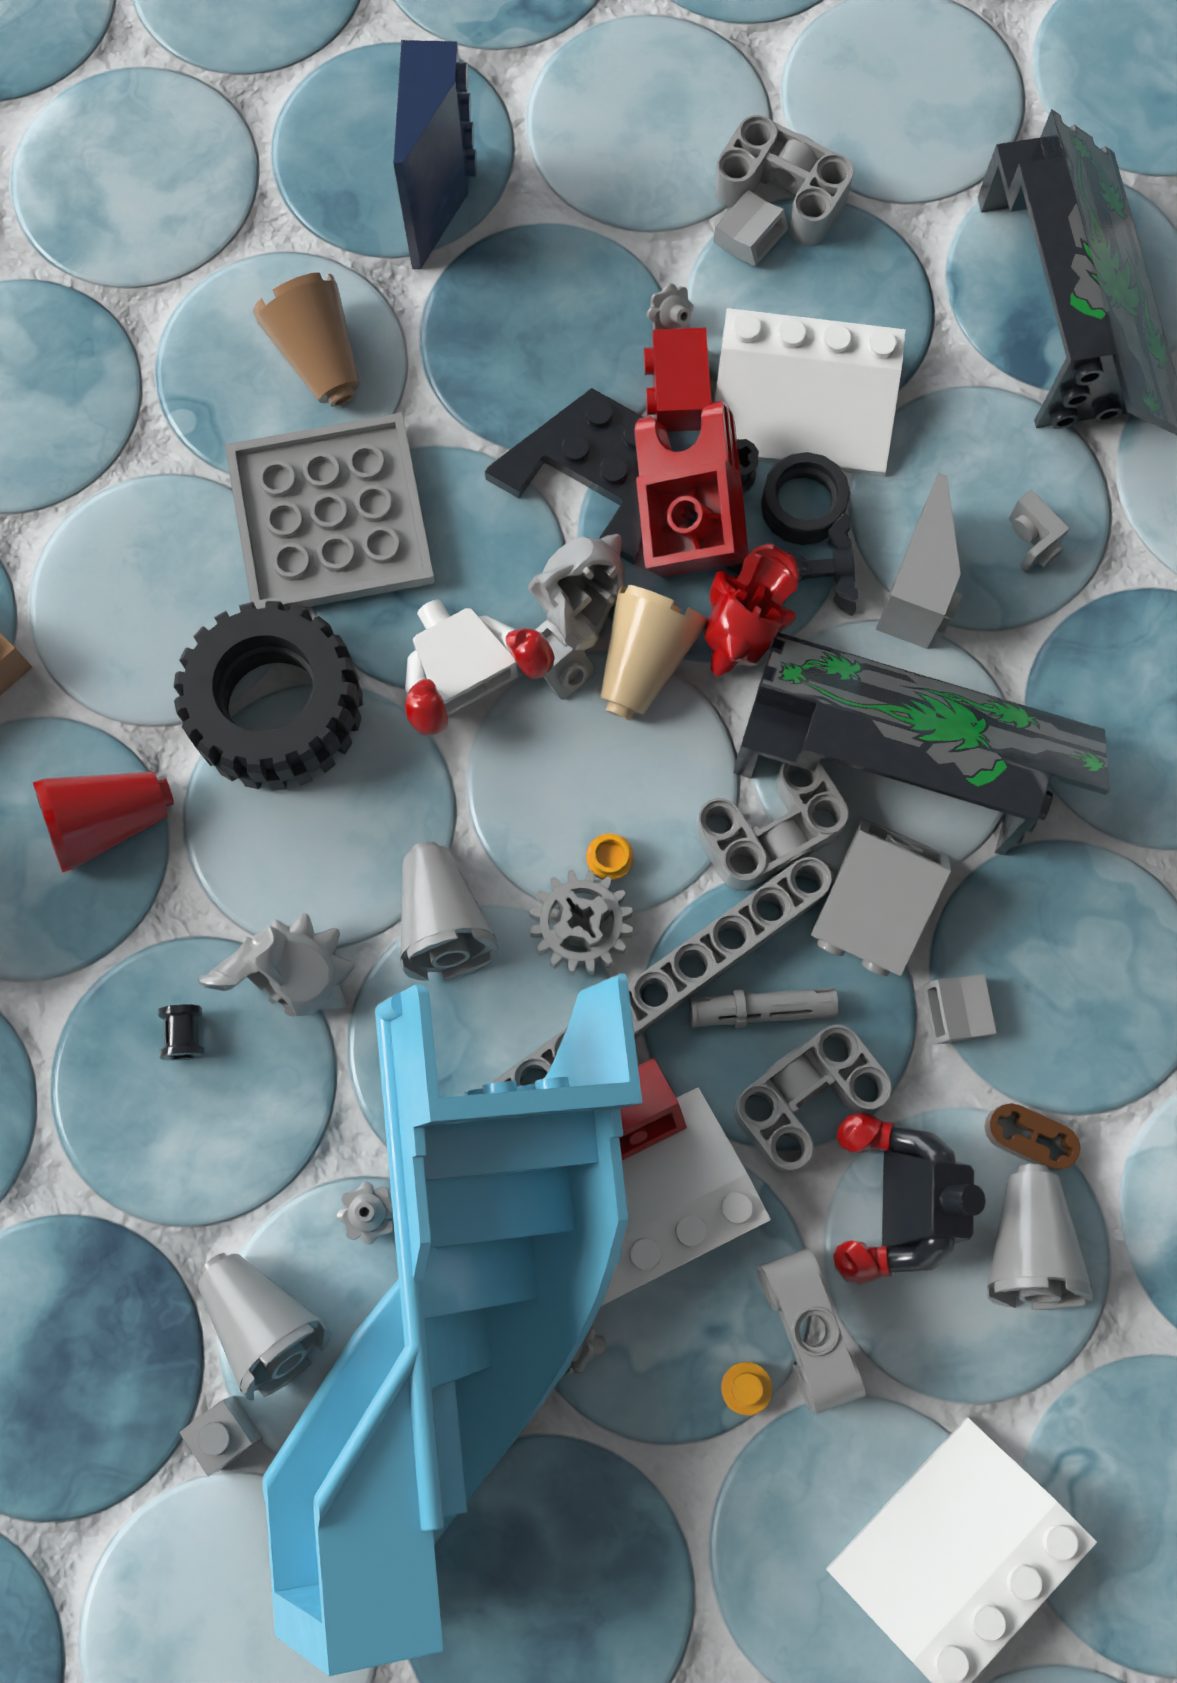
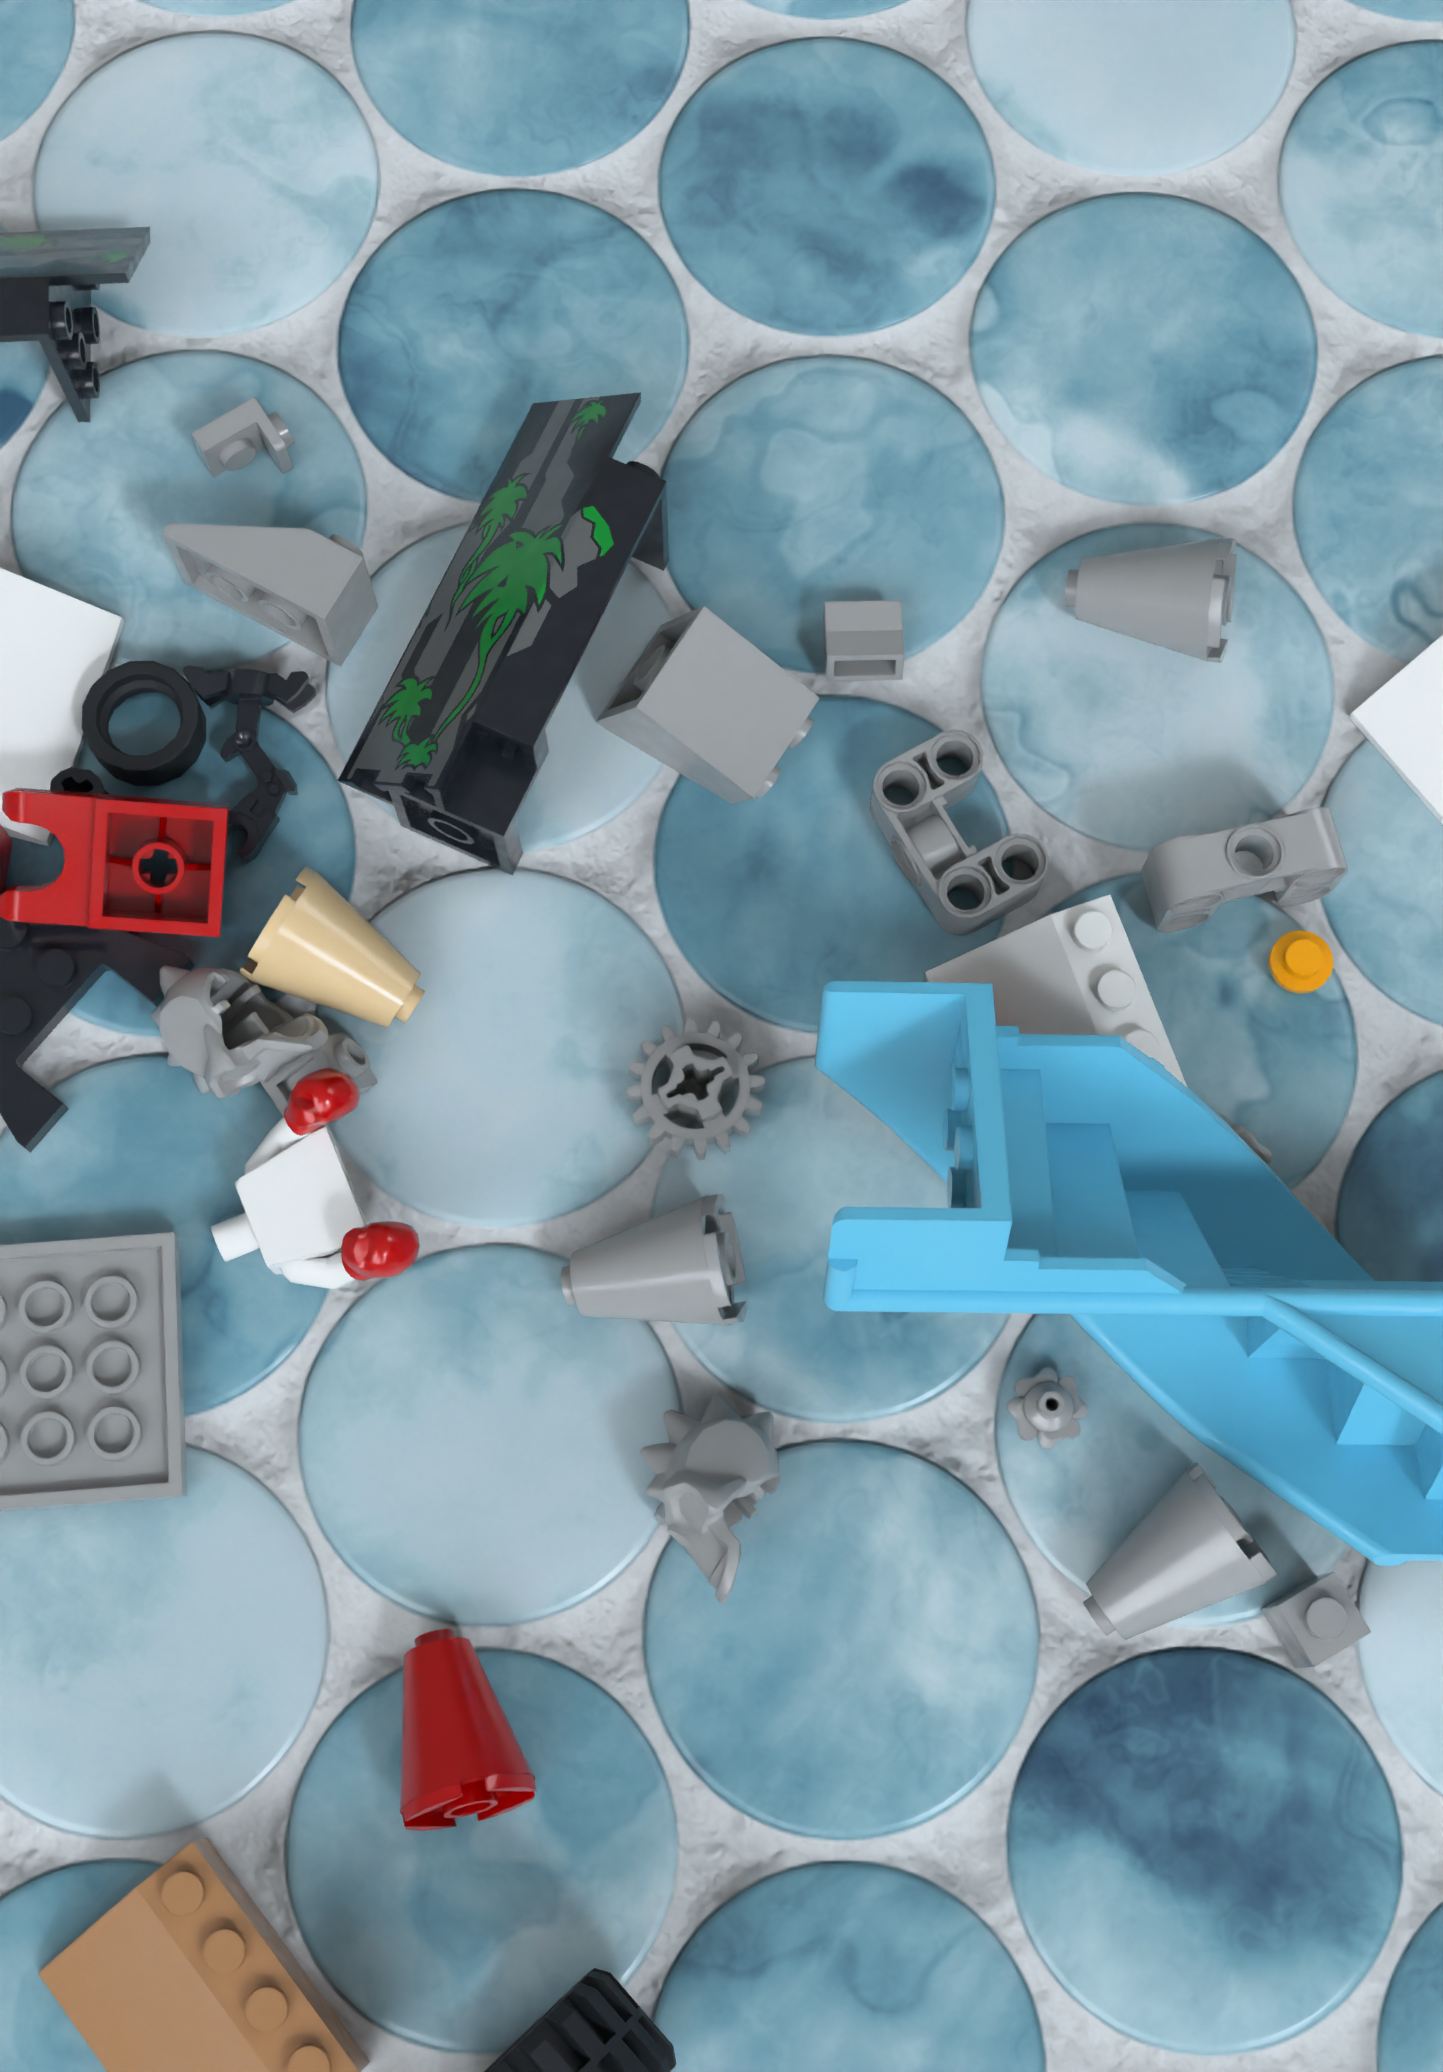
camera: 85 degrees left, 0 degrees up
black bush [158,1004,204,1061] -> none
black tyre [173,601,363,790] -> none
light grey beam [491,857,831,1087] -> none
light orange plate [586,833,634,881] -> none
light grey pin [689,987,838,1029] -> none
light grey beam [696,761,848,891] -> none
red head [704,544,799,677] -> none
black torso [833,1112,986,1285] -> none
reddish brown beam [984,1103,1081,1171] -> none

